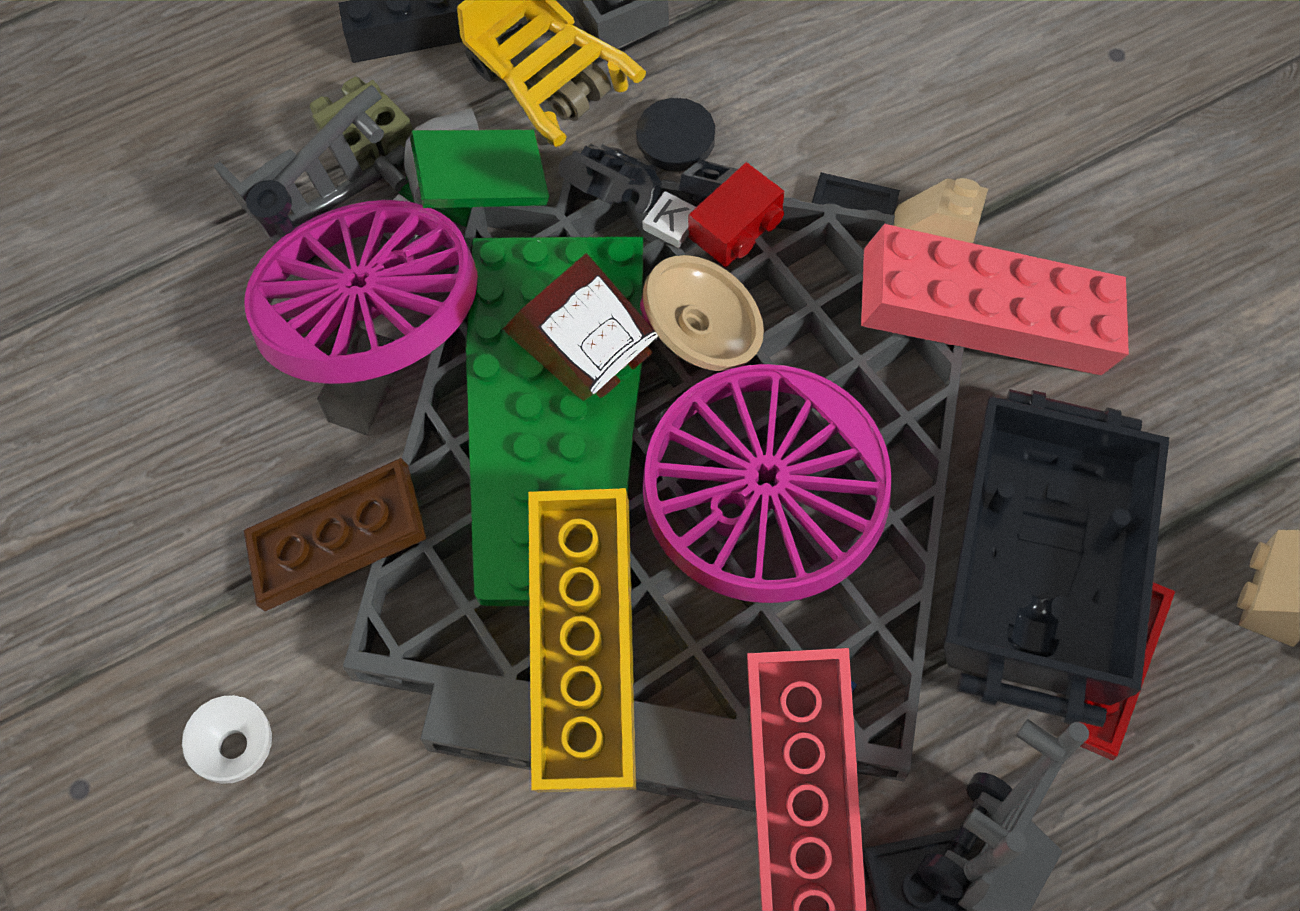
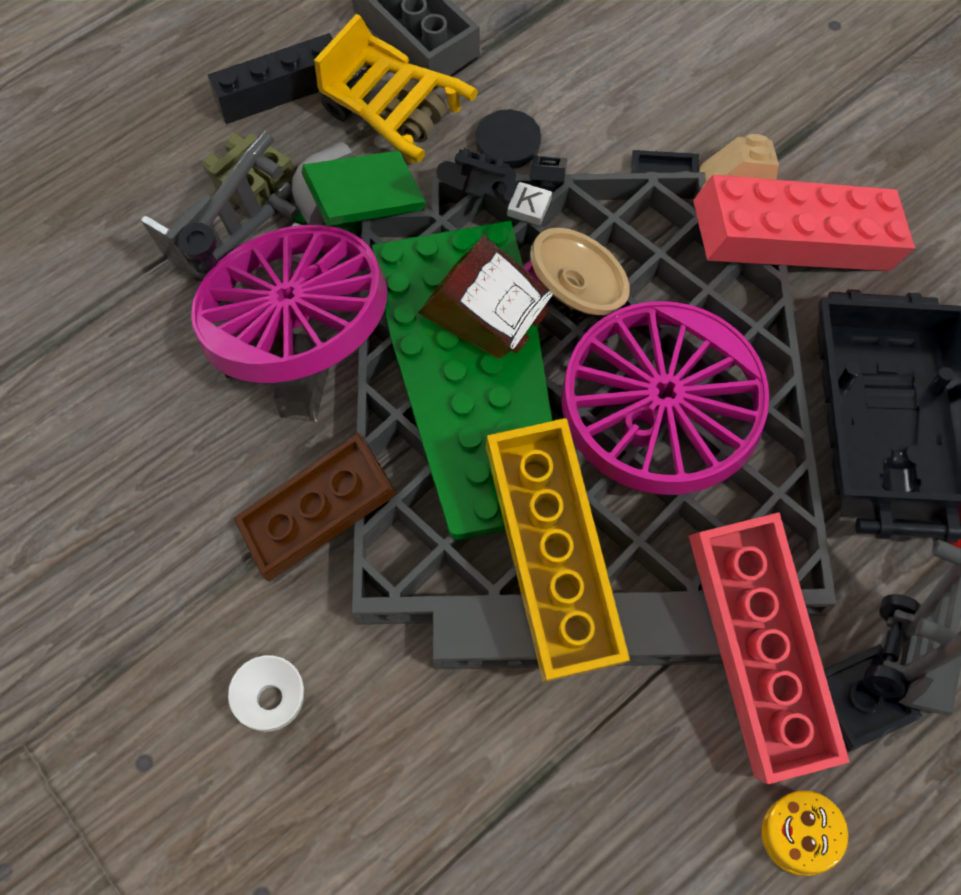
camera: 15 degrees left, 0 degrees up
red brick [688,162,785,267] -> none

